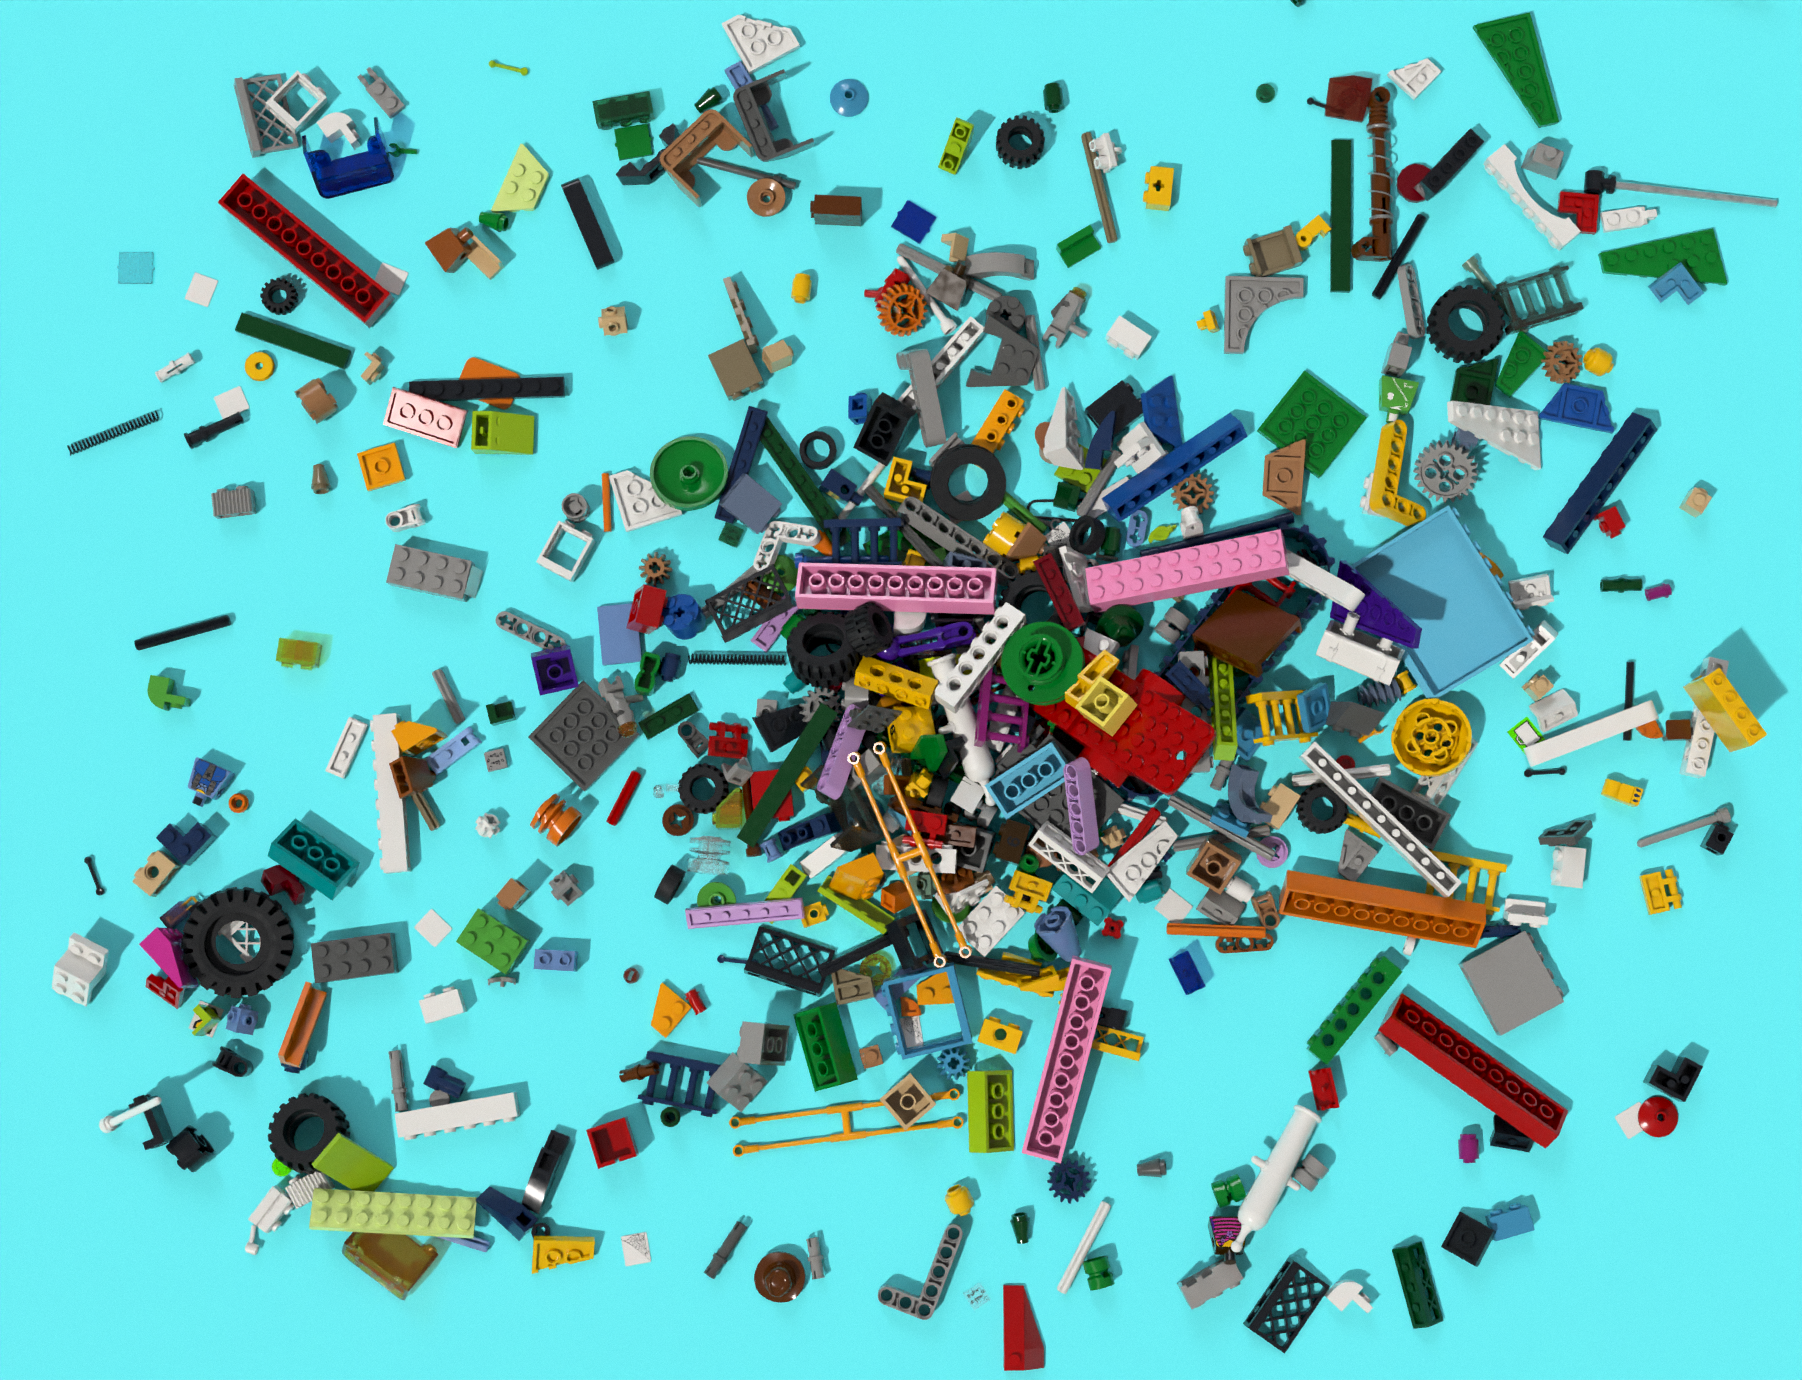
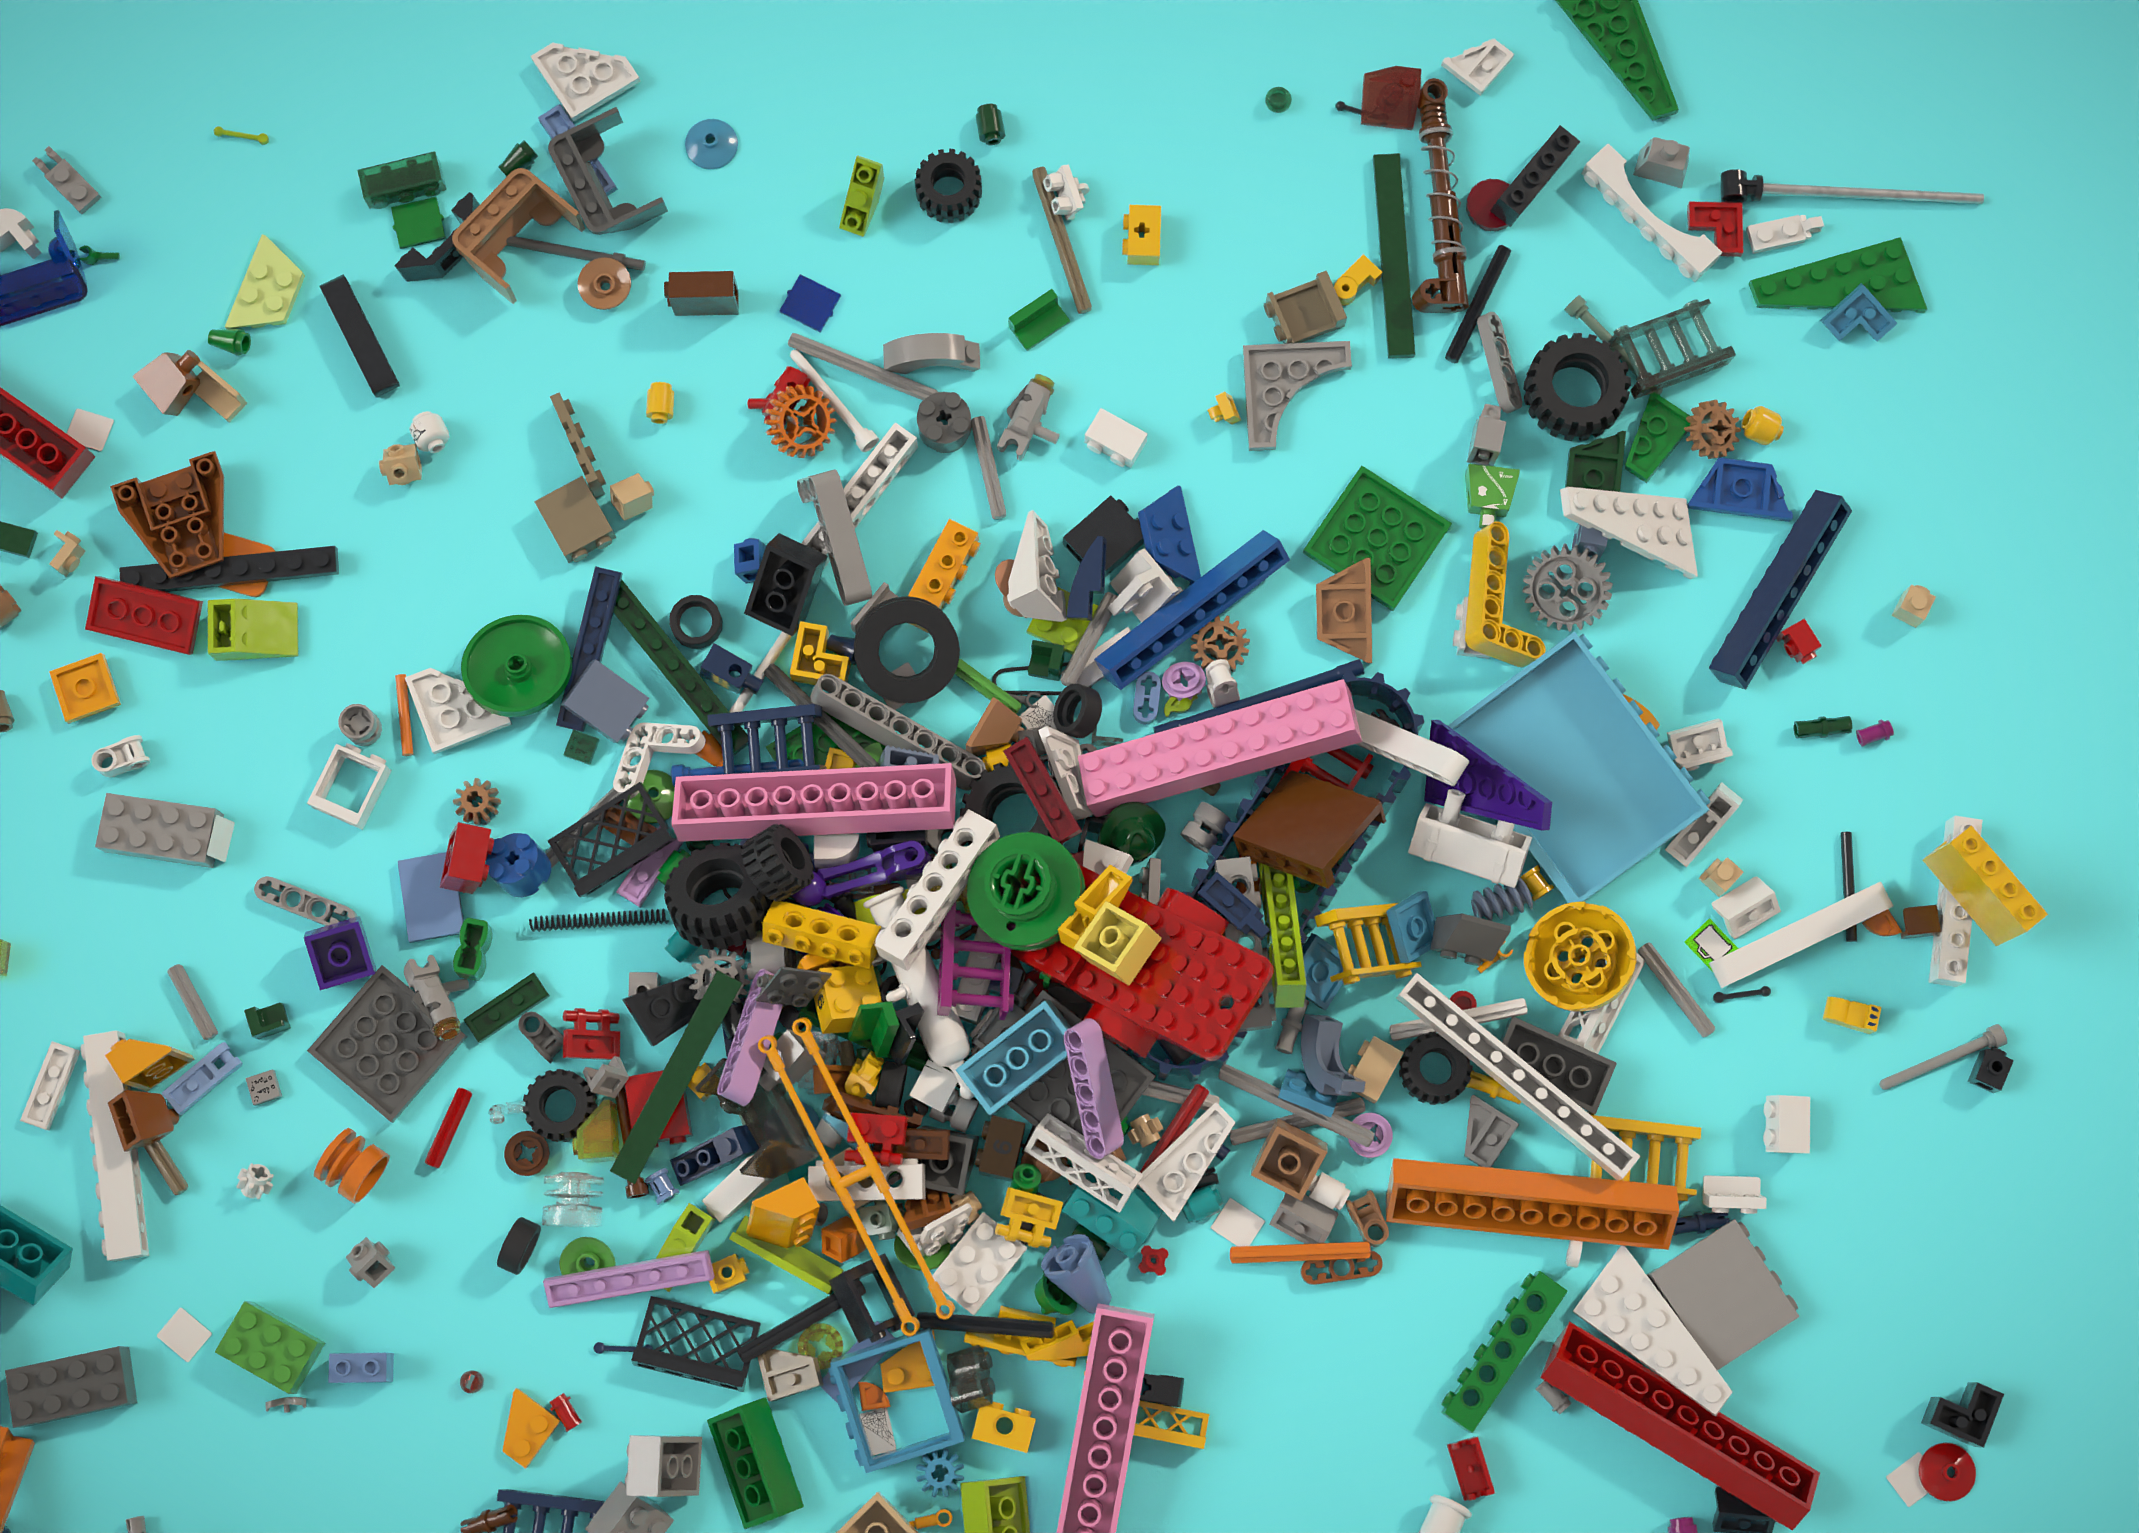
camera: 10 degrees left, 5 degrees down
white brick [419,986,467,1024] -> none
medium nougat brick [495,878,531,911] -> none
dark blue brick [659,652,682,682] -> none
medium nougat brick [859,1044,884,1069] -> none
torso [925,260,971,311] -> none
tan panel [941,233,969,262] -> none
dark grey wing [966,314,1039,387] -> none
yellow brick [983,511,1026,558] -> none
dark green brick [1100,527,1122,557] -> none
clear blue hinge [1168,950,1206,995] -> none
dark grey plate [1538,820,1593,847] -> none
yellow plate [1639,869,1682,915] -> none
none -> dark orange wedge [110,451,224,579]
none -> white head [409,411,450,453]
none -> clear smoke brick [947,1345,996,1414]
none -> lavender gear [1162,662,1206,701]
none -> white wing [1573,1245,1733,1416]
none -> light grey axle [1638,942,1715,1038]

